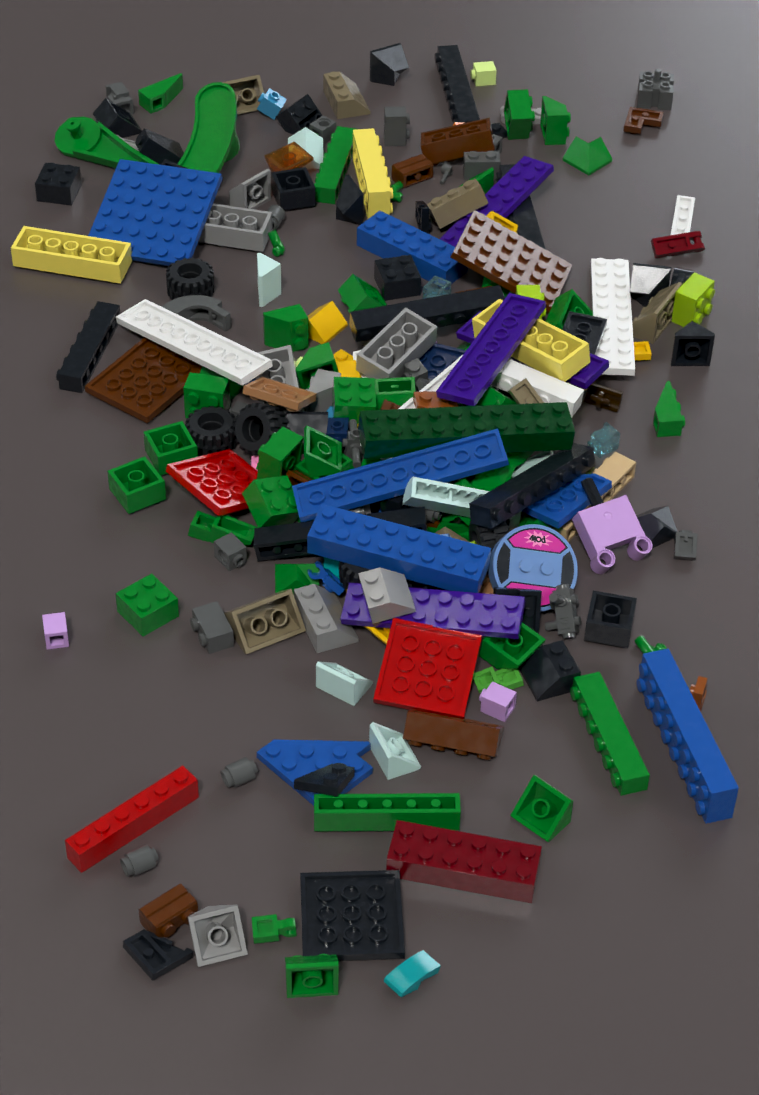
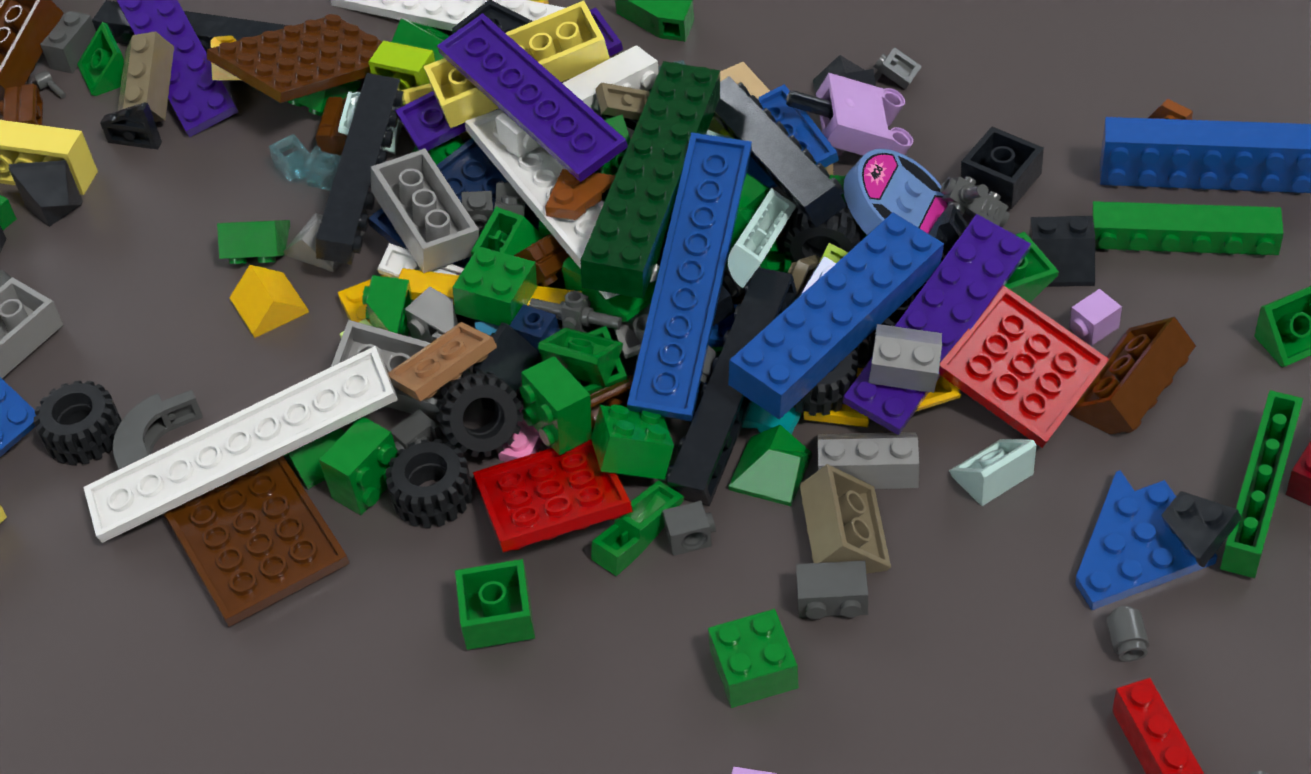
camera: 60 degrees left, 5 degrees up
black brick [56,301,120,393] -> none
green brick [144,421,198,475] -> none
light aqua slope [257,253,281,307] -> none
green slope [263,304,308,352] -> none
green arm [268,230,285,257] -> none
blue plate [308,561,345,596] -> none
blue brick [357,211,468,289] -> none
light aqua slope [369,722,421,780] -> none
black brick [374,255,421,301] -> none
bright green slope [473,666,524,694] -> none
green arm [635,636,667,653] -> none

